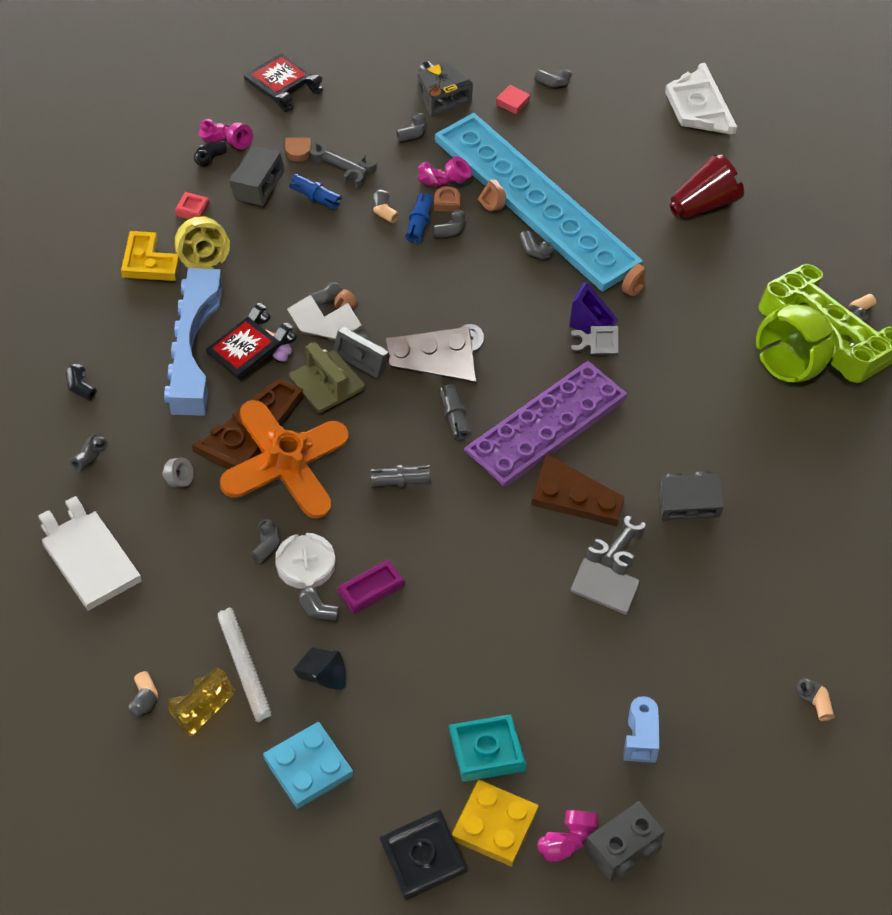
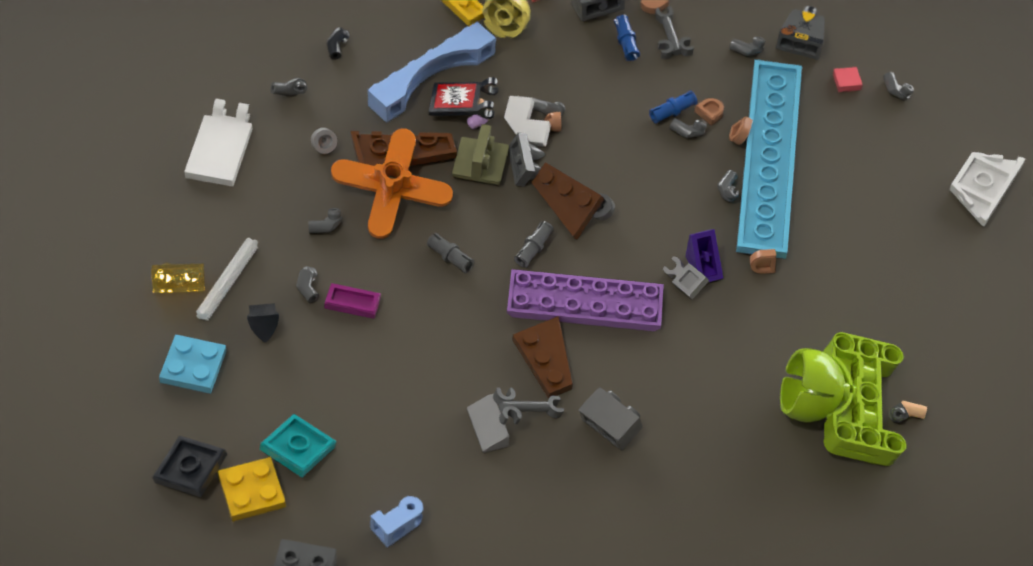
camera: 45 degrees right, 0 degrees up
dark grey arm [129,671,158,717] -> none
white tile [275,533,336,589] -> none
arm [372,189,399,224] -> none
dark pink arm [417,156,472,188] -> none
dark pink arm [537,810,599,862] -> none
dark red cone [669,154,744,219] -> none

